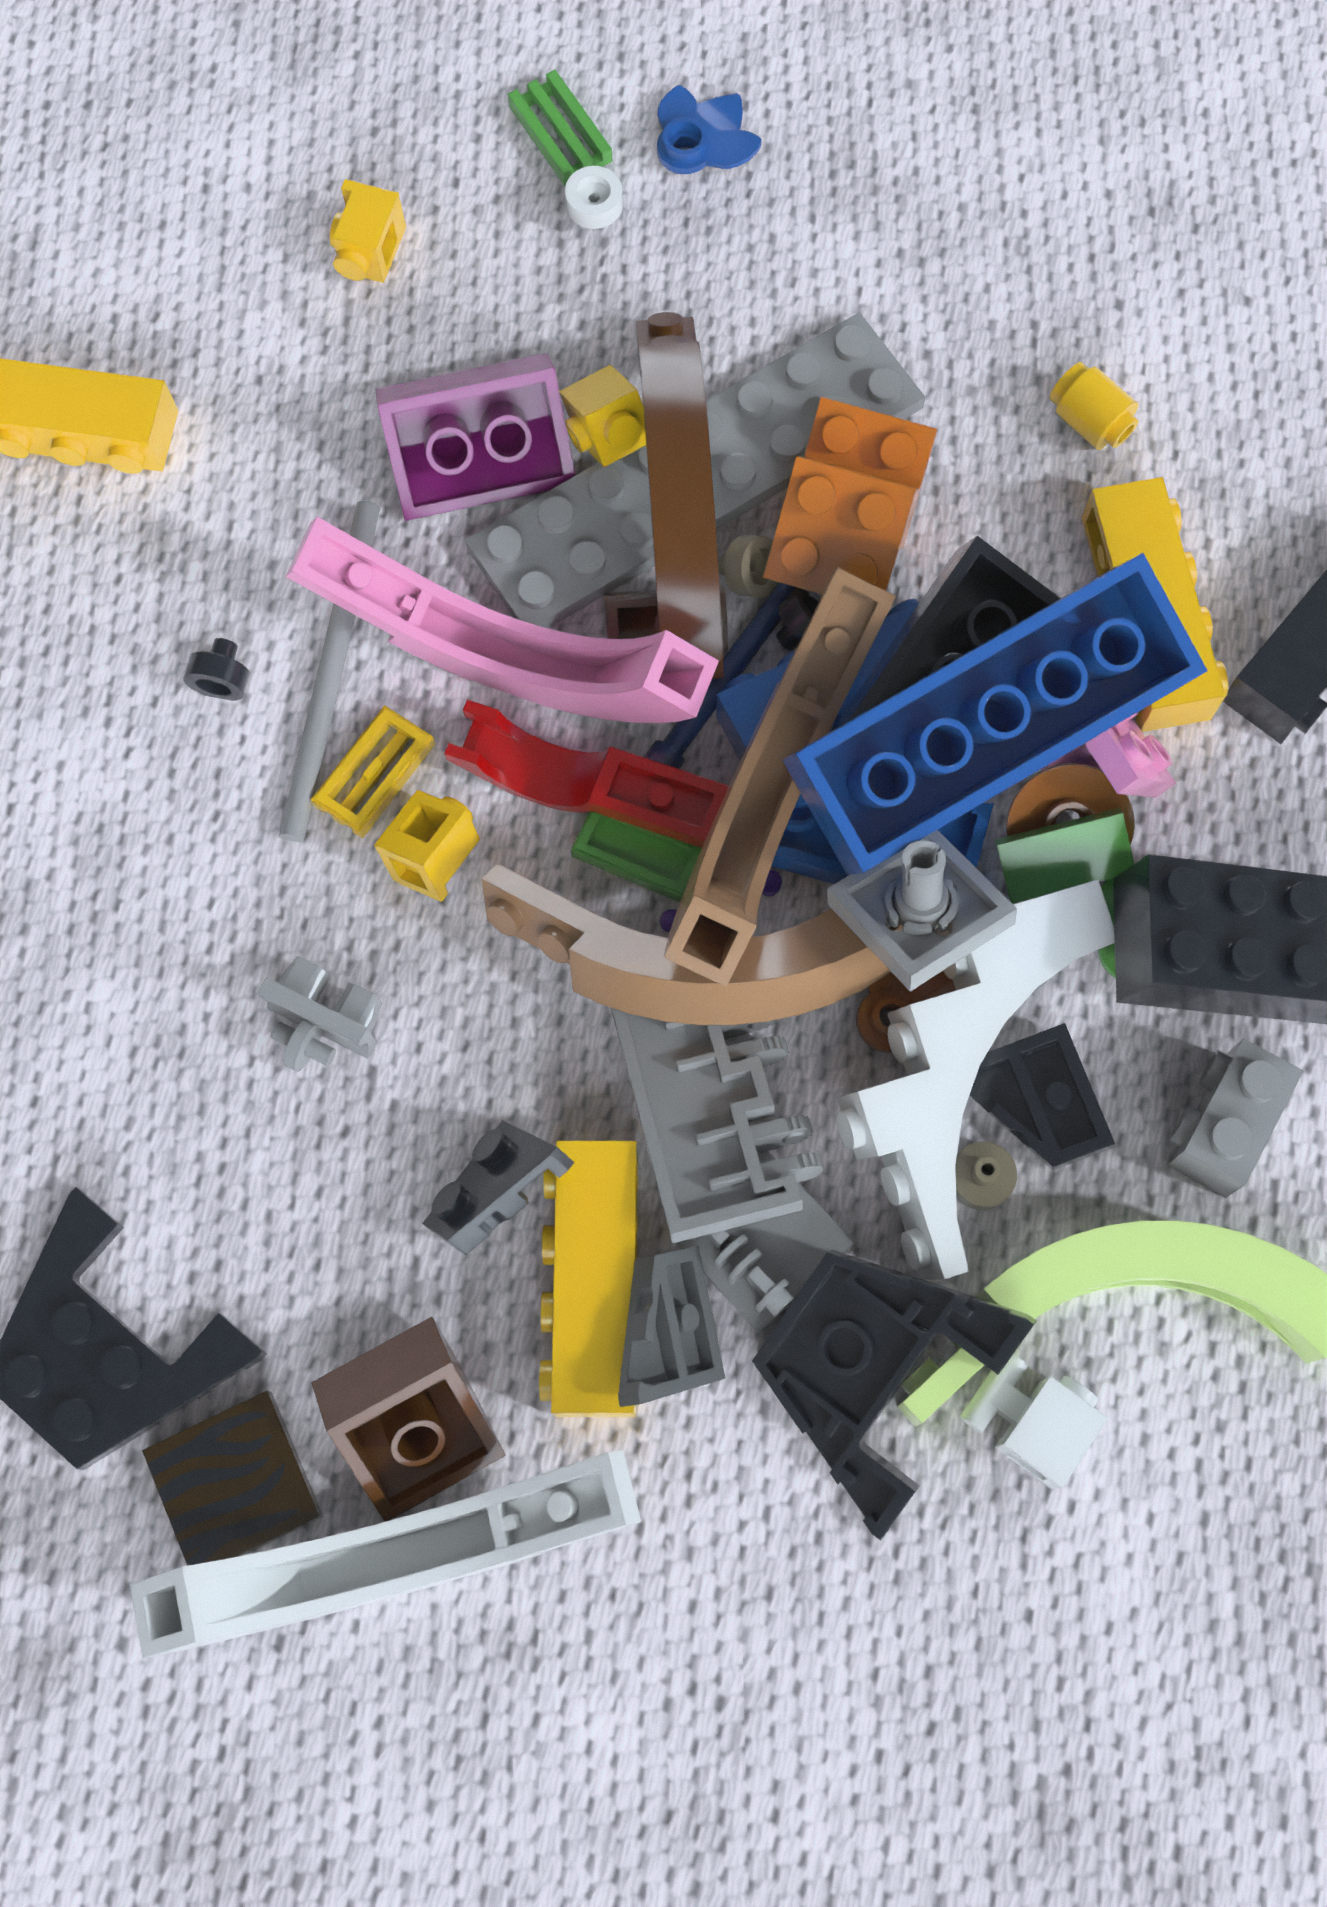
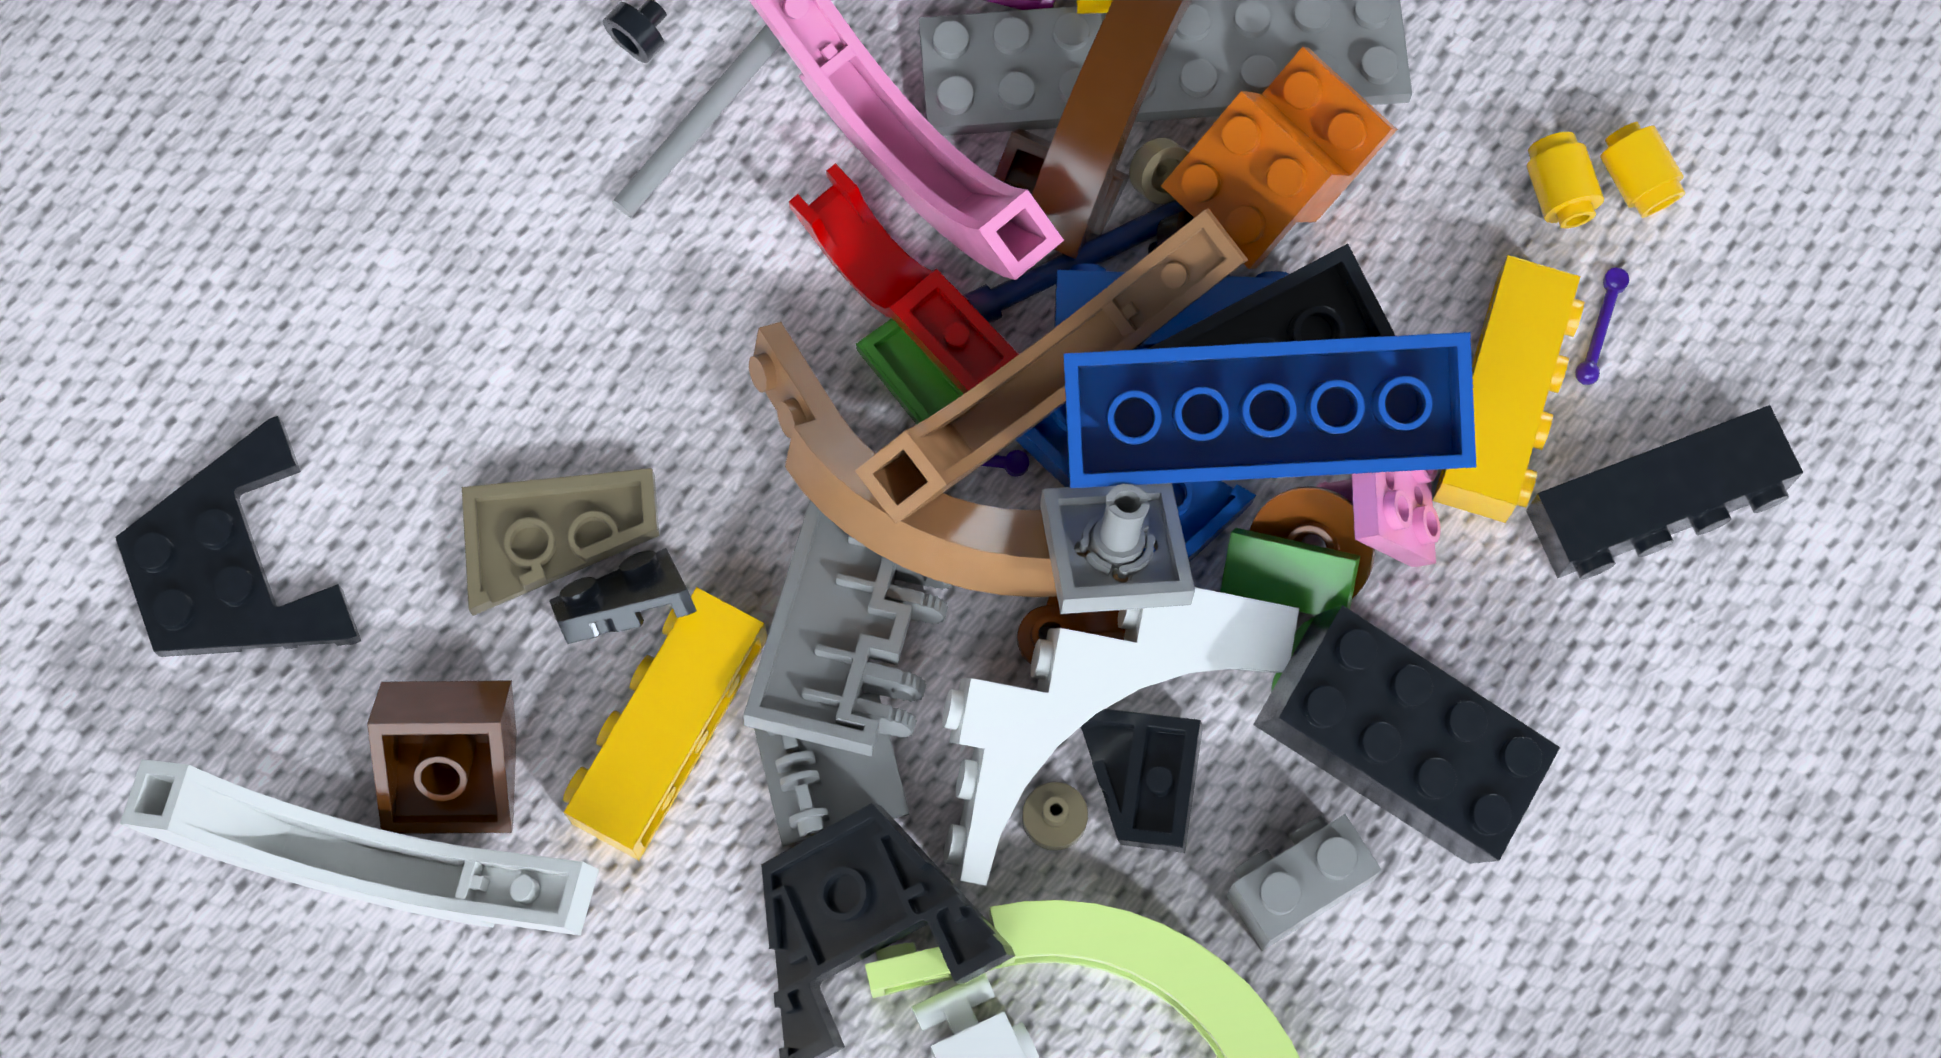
camera: 25 degrees right, 0 degrees up
dark brown tile [142,1390,324,1566] -> none
light grey hips [256,956,382,1072] -> none
yellow tile [310,705,436,839] -> none
yellow brick [374,789,480,902] -> none
dark grey wing [618,1246,726,1407] -> none
none -> dark tan wing [461,468,660,616]
none -> dark purple hinge [1575,267,1629,385]
none -> yellow brick [1600,122,1686,218]

